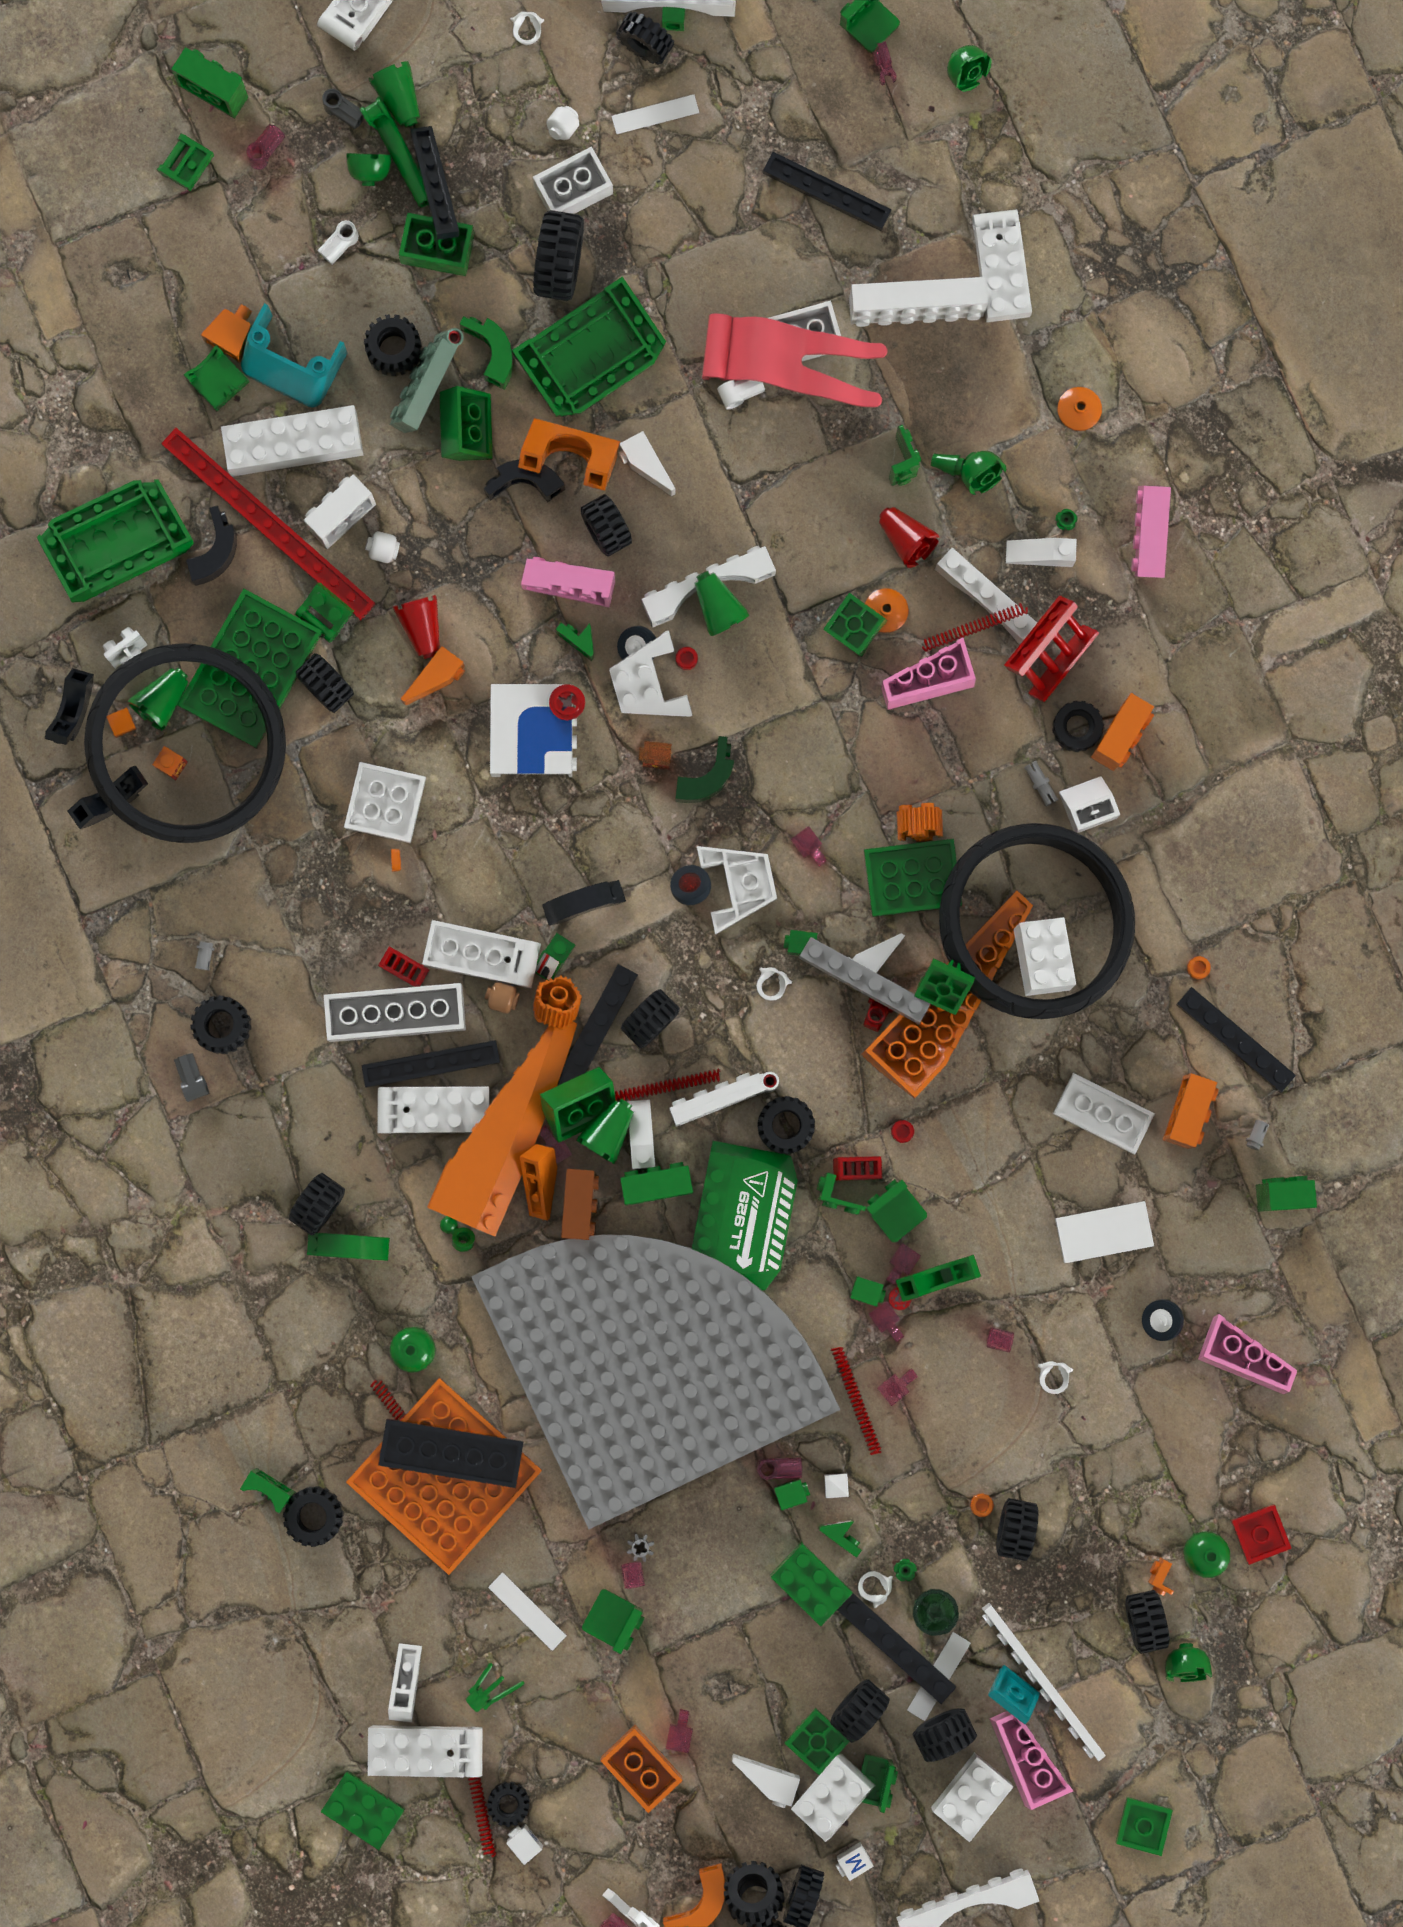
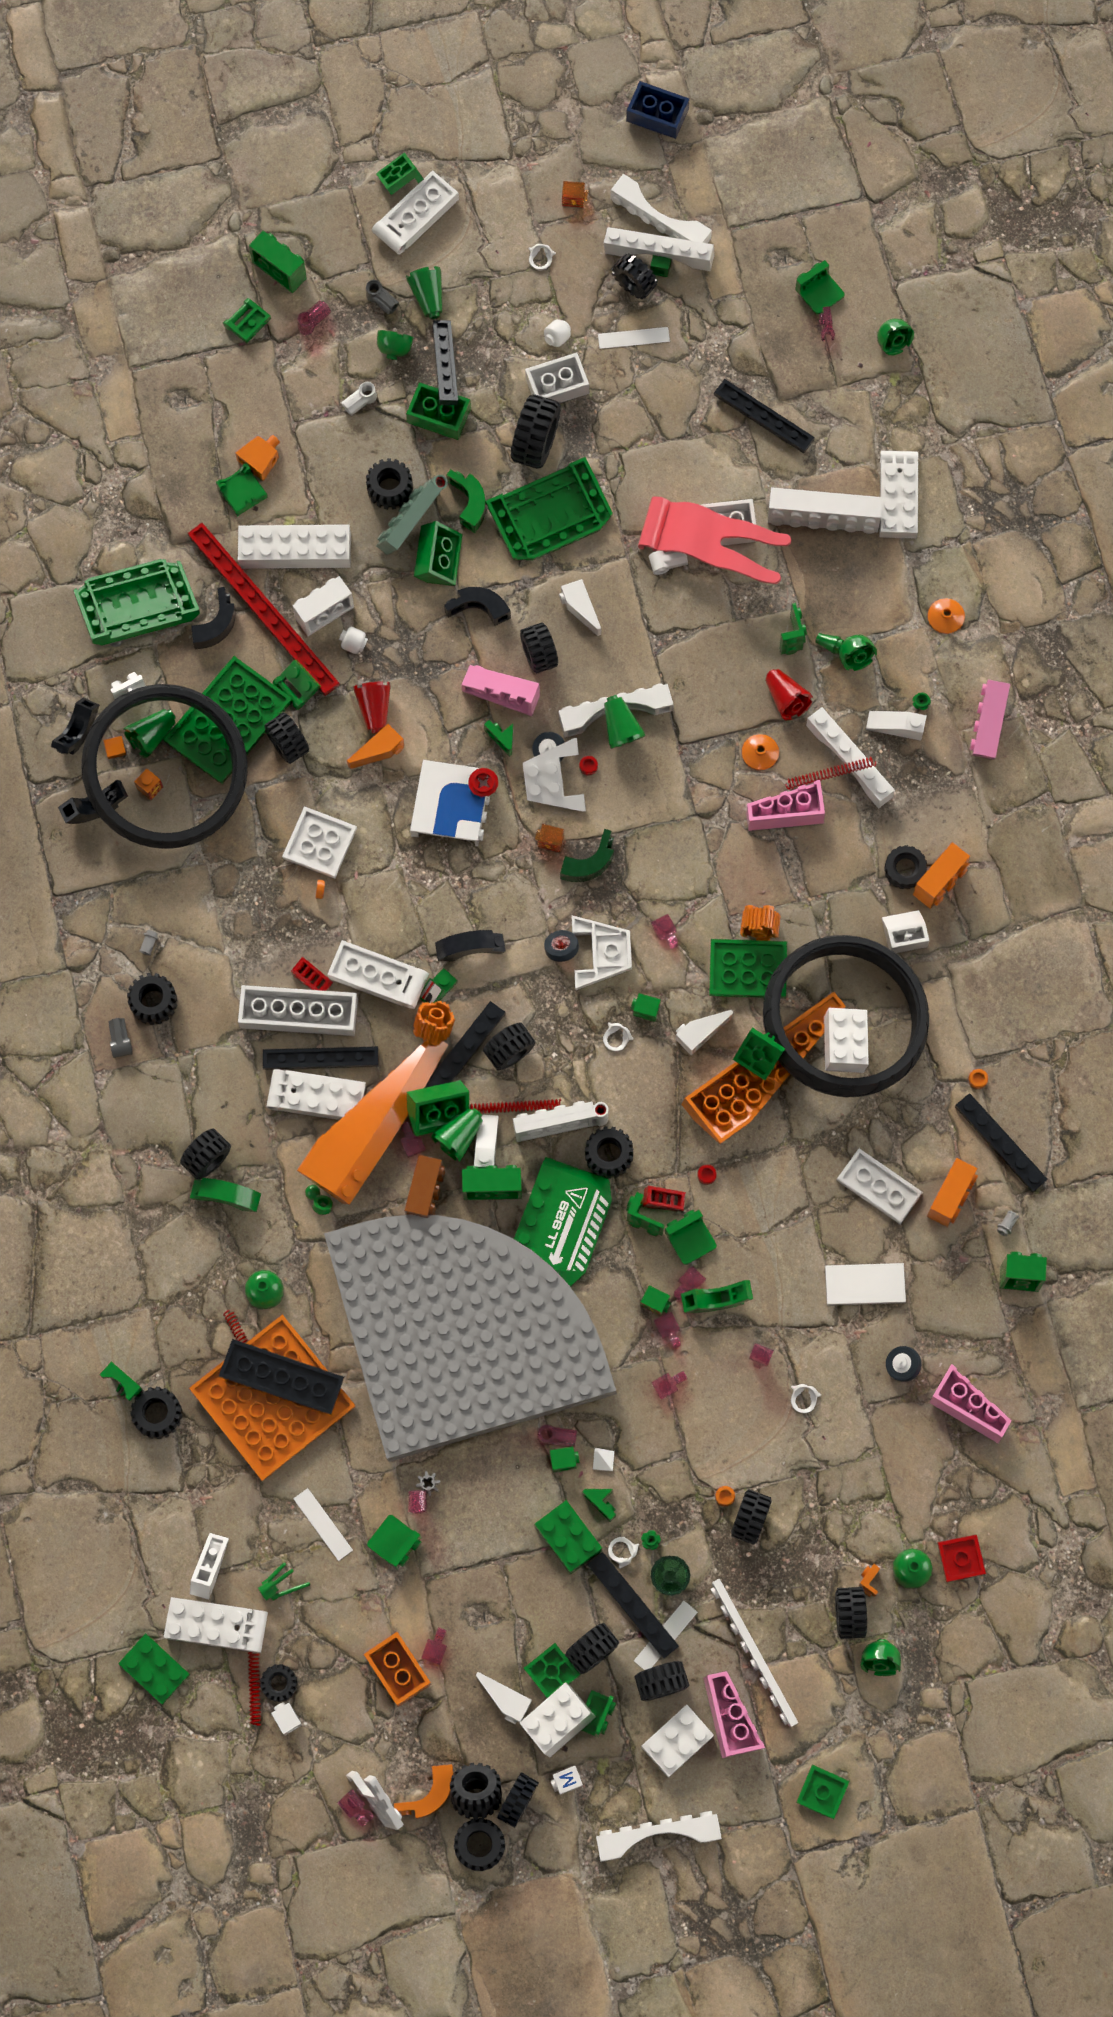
camera: 15 degrees right, 10 degrees down
teal windscreen [241,303,348,408] -> none
green axle [360,97,428,208] -> none
medium nougat head [485,981,520,1014] -> none
orange arch [518,418,620,491] -> none
orange slope [520,1144,557,1220] -> none
light grey plate [799,937,930,1024] -> none
green piece [823,593,888,657] -> none
red piece [830,1347,882,1455] -> none
red plate [863,997,894,1032] -> none
red tile [888,1287,912,1310] -> none
teal tile [988,1665,1040,1724] -> none
red fence [1004,595,1099,702] -> none
light grey pin [1024,760,1059,807] -> none

